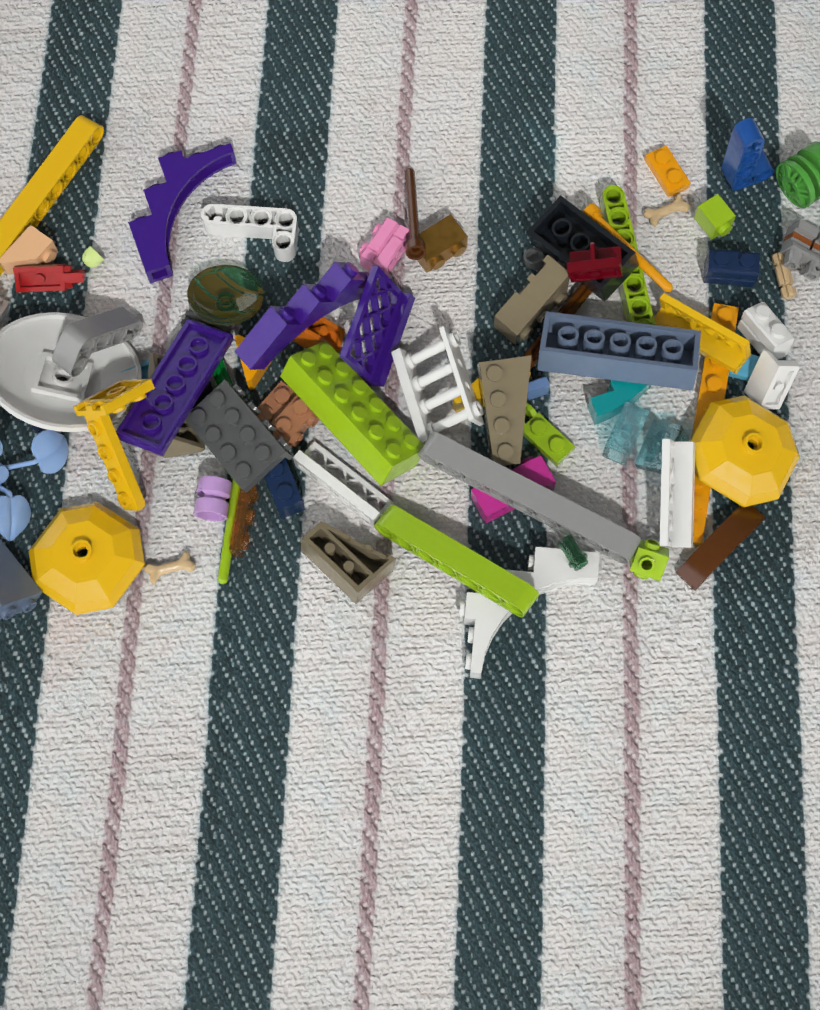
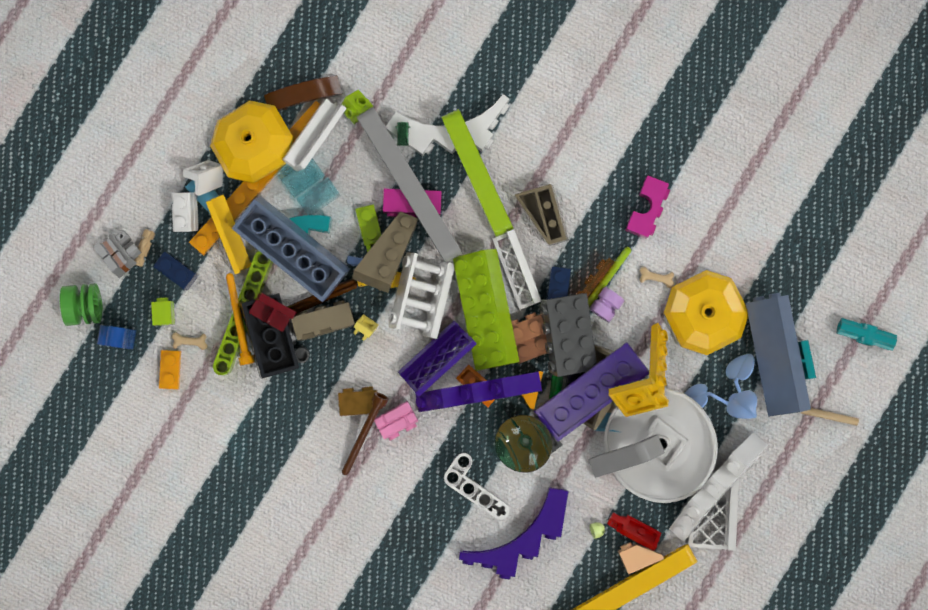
camera: 155 degrees left, 15 degrees up
none -> light yellow tile [354,314,379,341]
none -> dark pink arch [625,176,670,239]

